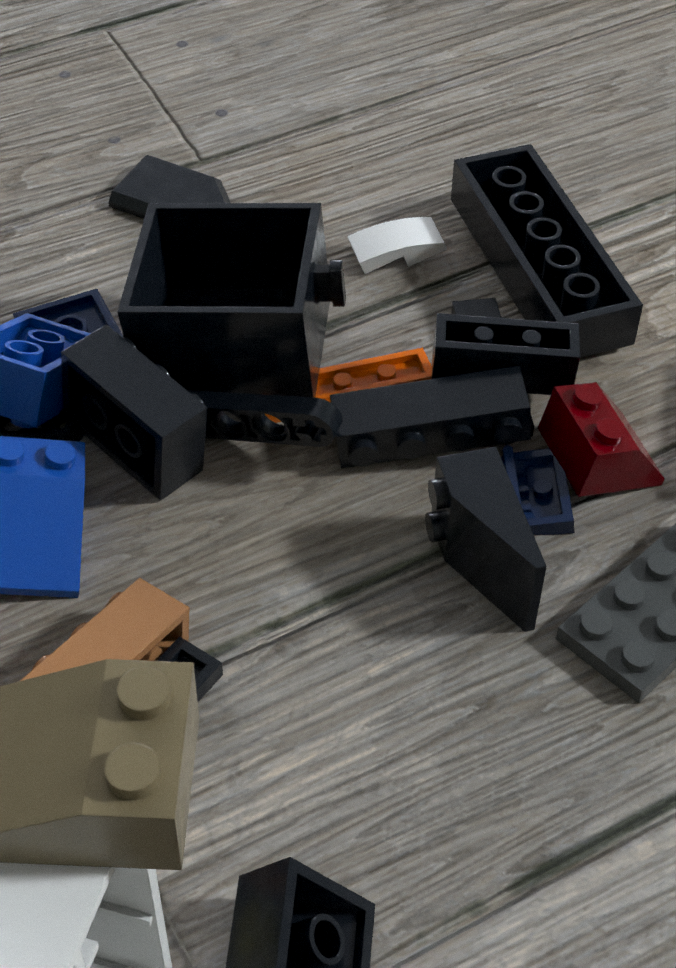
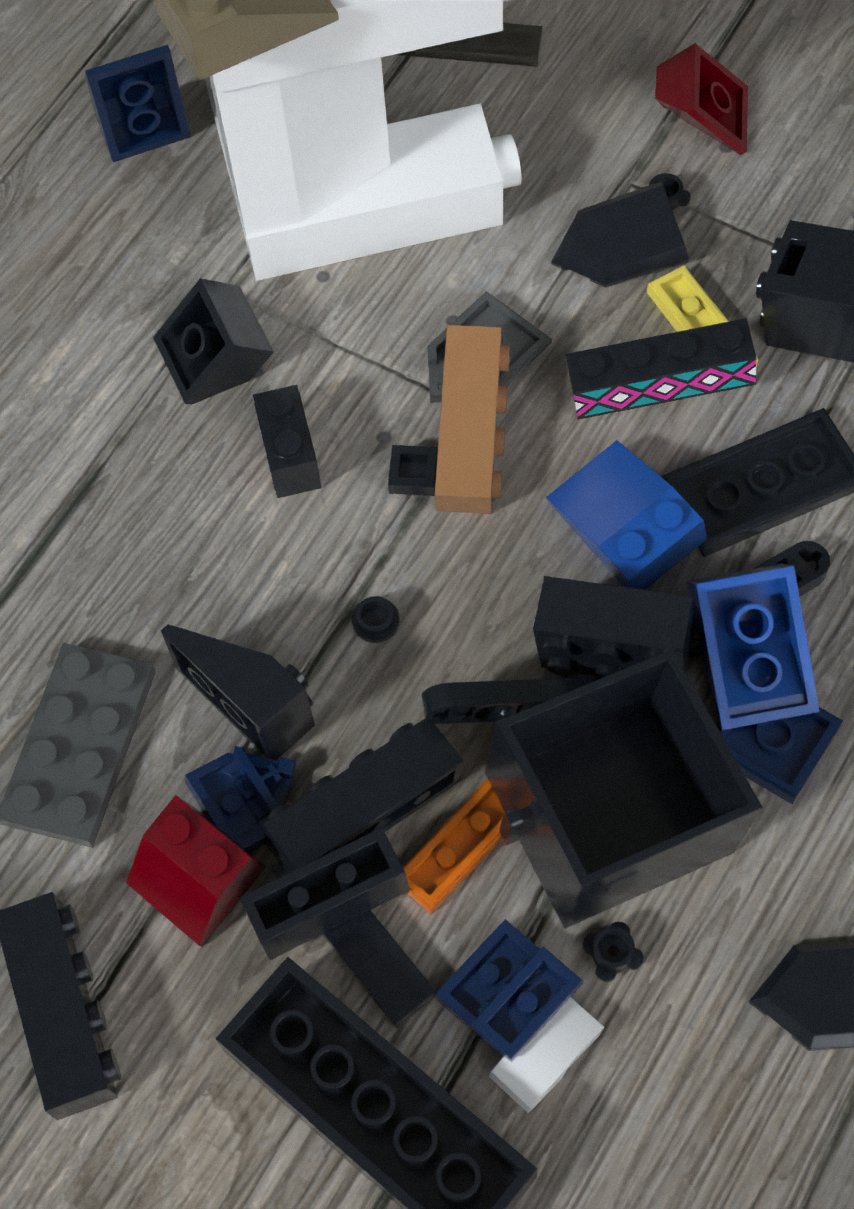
camera: 155 degrees right, 15 degrees up
none -> black brick [253,385,321,498]
none -> black plate [352,596,400,643]
none -> dark blue slope [435,919,583,1062]

